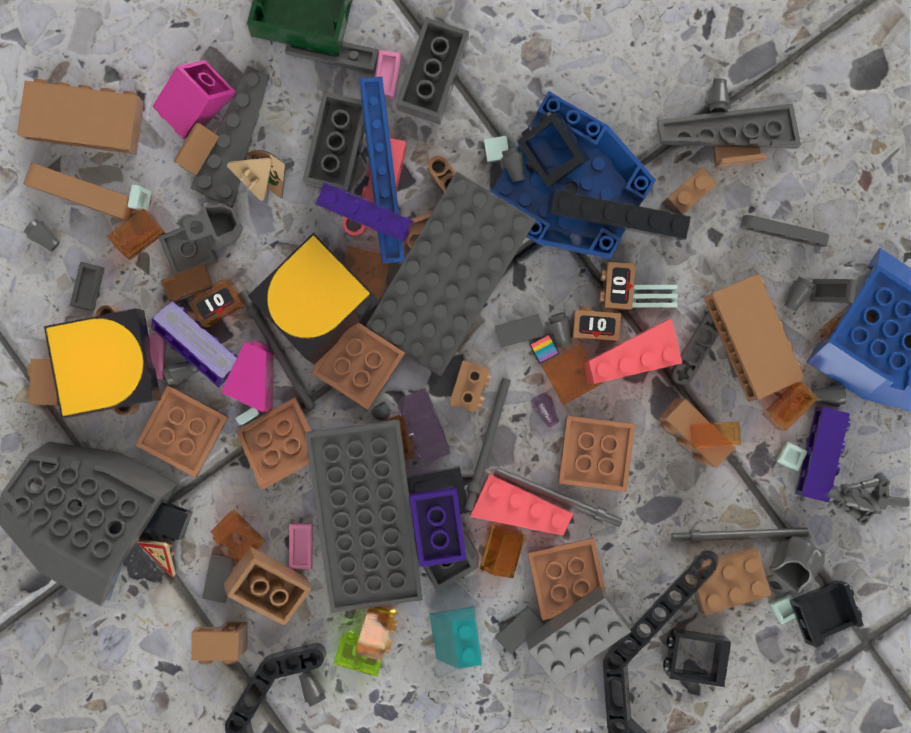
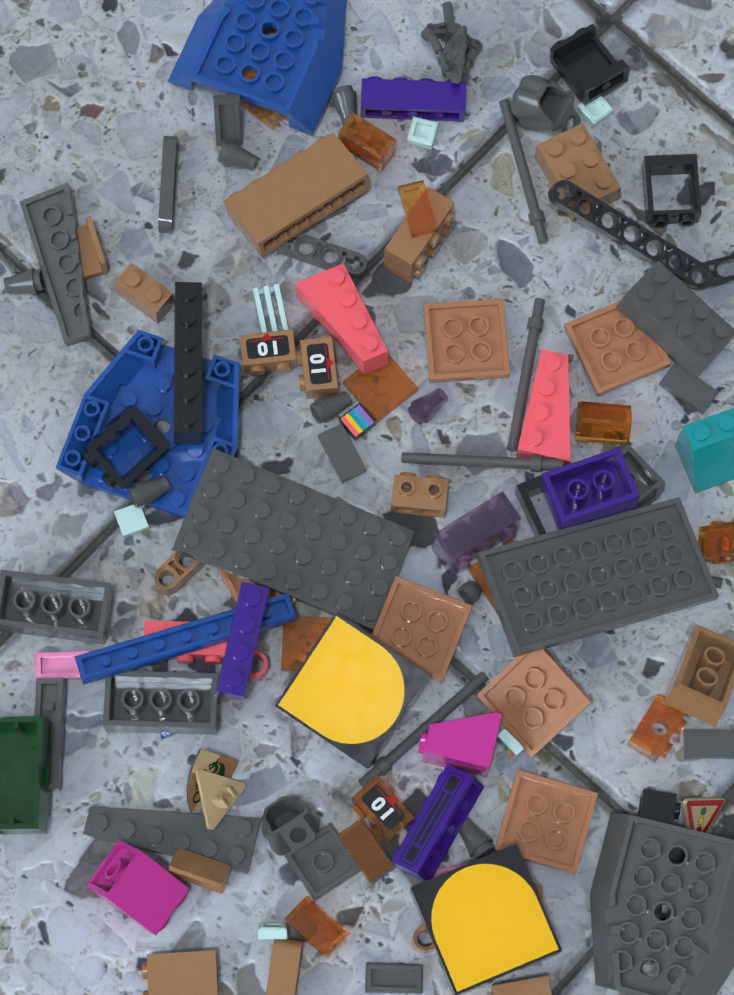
camera: 105 degrees left, 15 degrees down
bright pink tile [289,523,313,570] -> none

